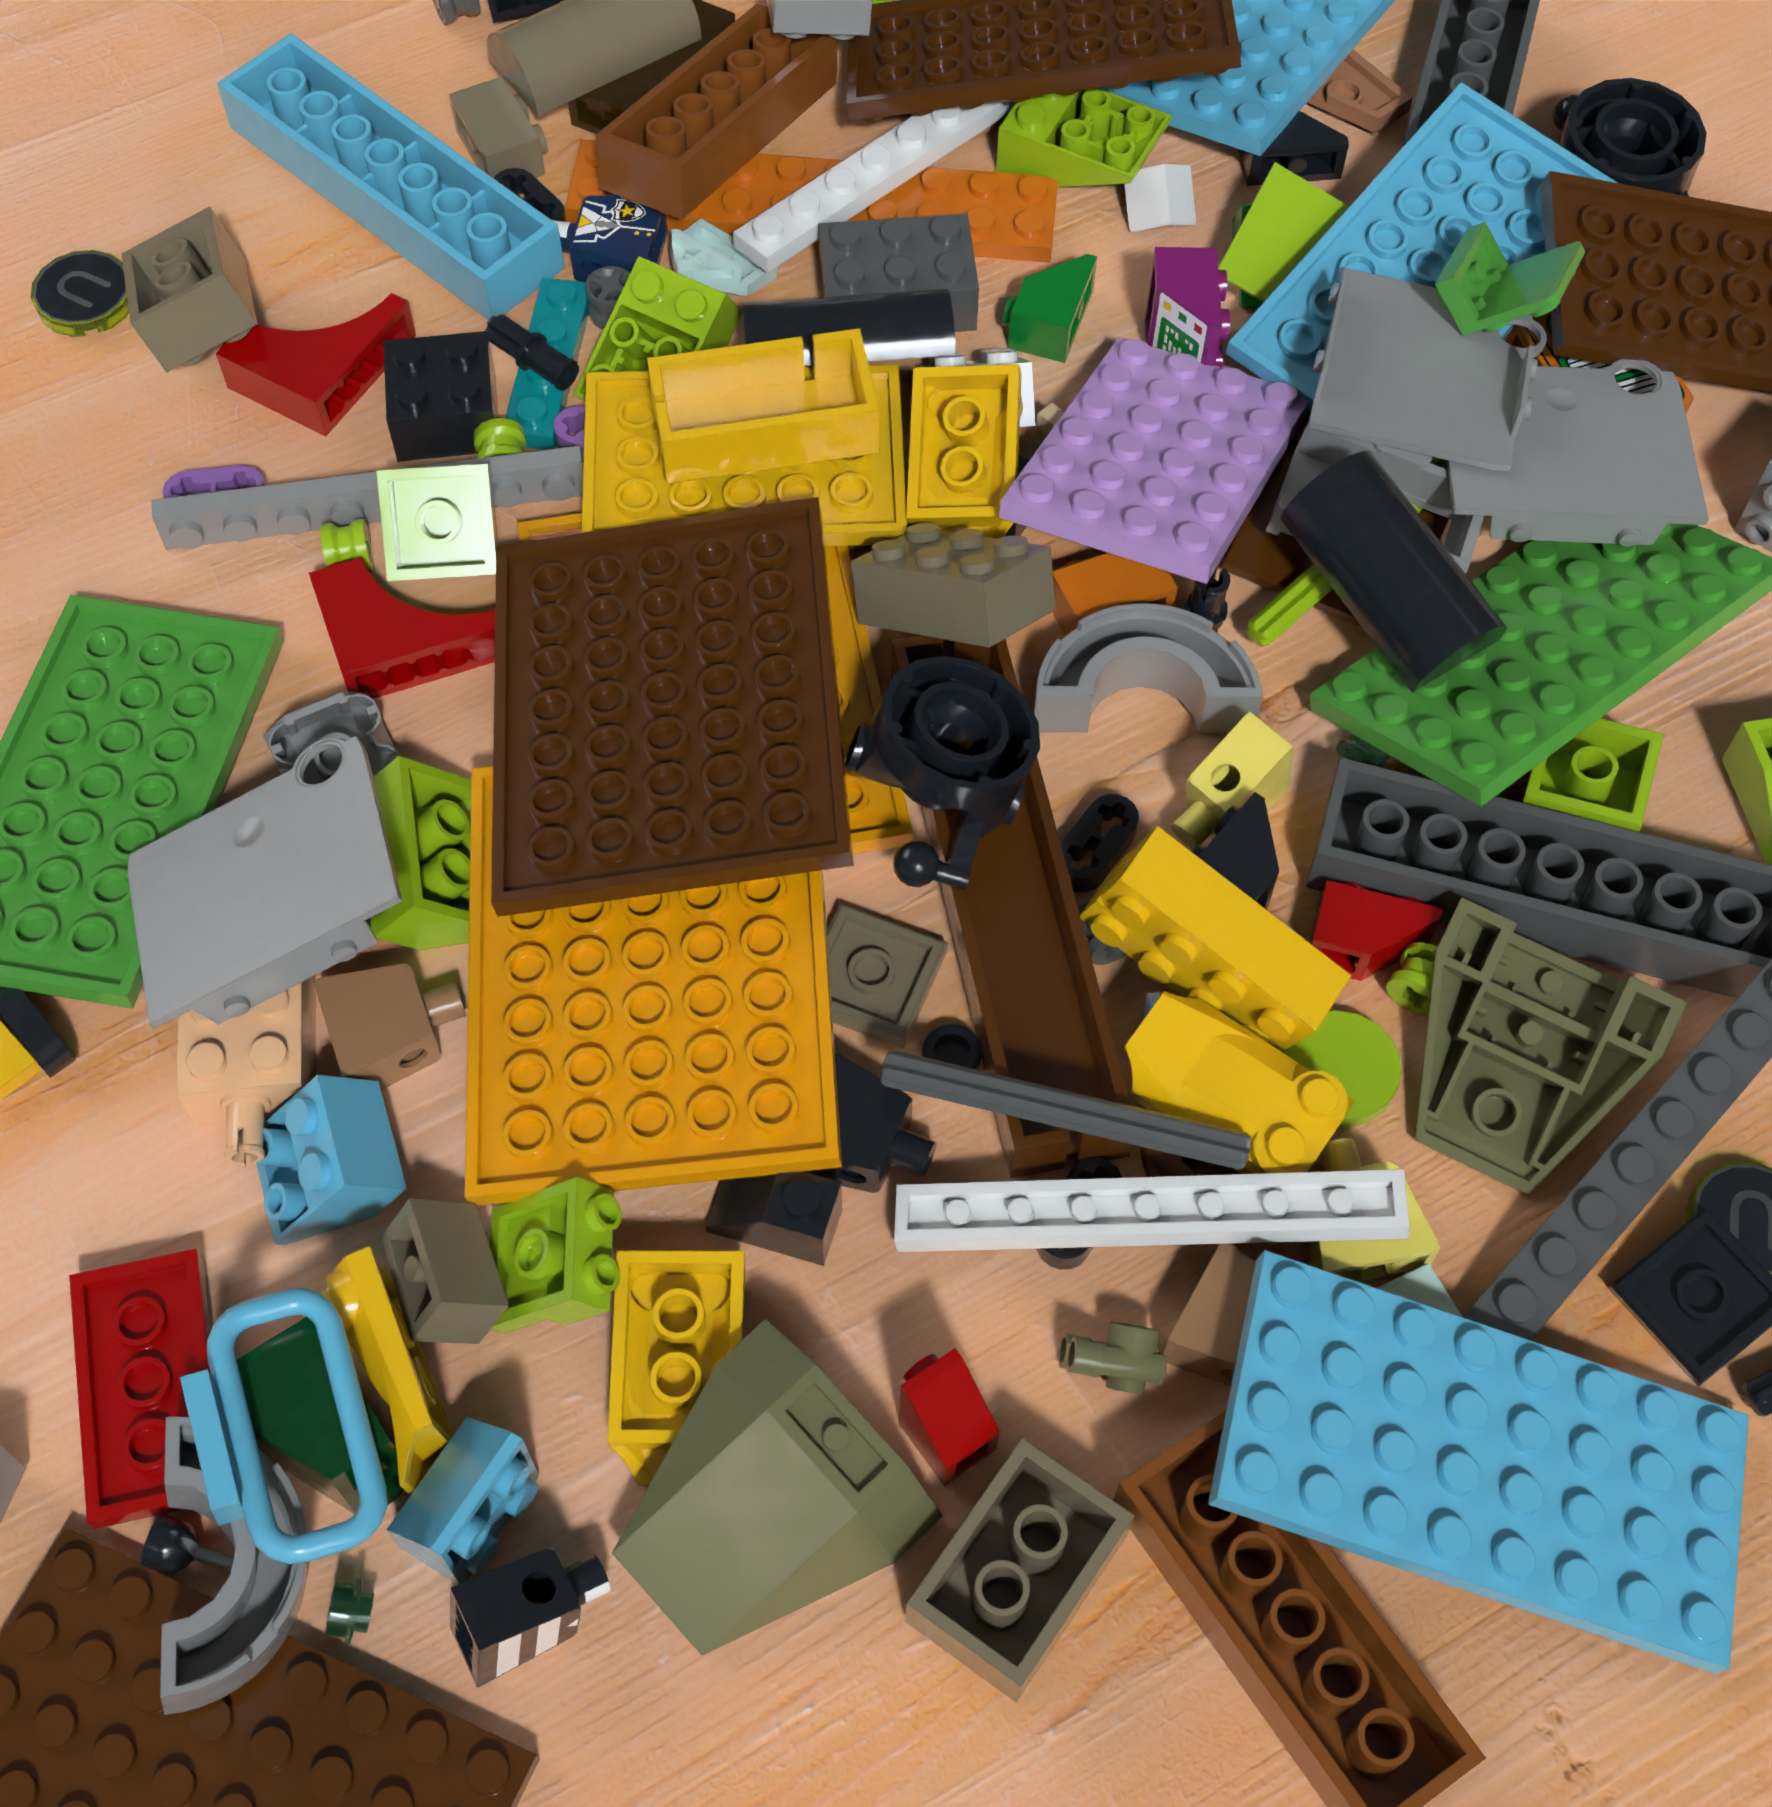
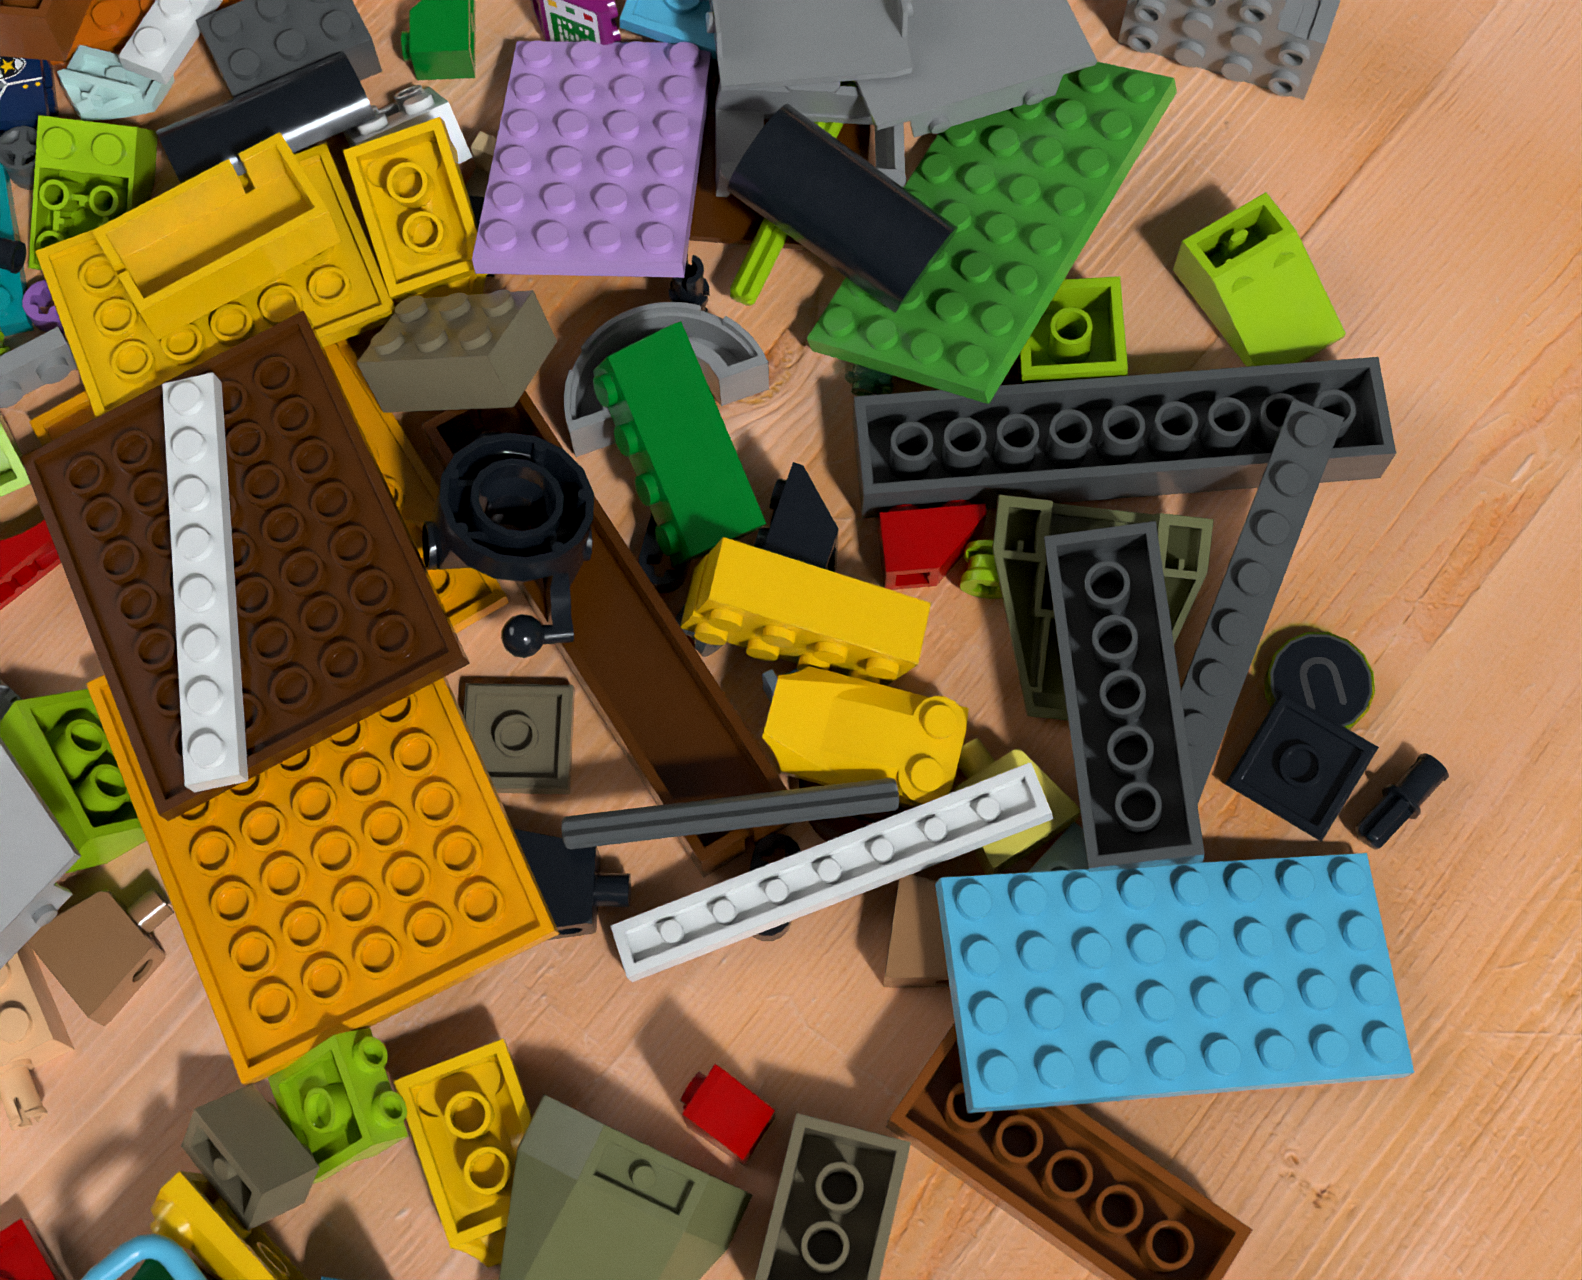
camera: 20 degrees left, 10 degrees up
medium azure slope [256,1075,407,1245] -> none
black slope [705,1172,842,1266] -> none
black tile [922,1024,982,1070] -> none
orange brick [1052,553,1178,636] -> none
olive plate [1058,1321,1167,1394] -> none
light yellow torso [1171,711,1293,849] -> none
lime tile [1283,1010,1402,1128] -> none
none -> white plate [162,372,248,792]
none -> green slope [593,321,766,567]
none -> dark grey brick [1044,521,1205,872]

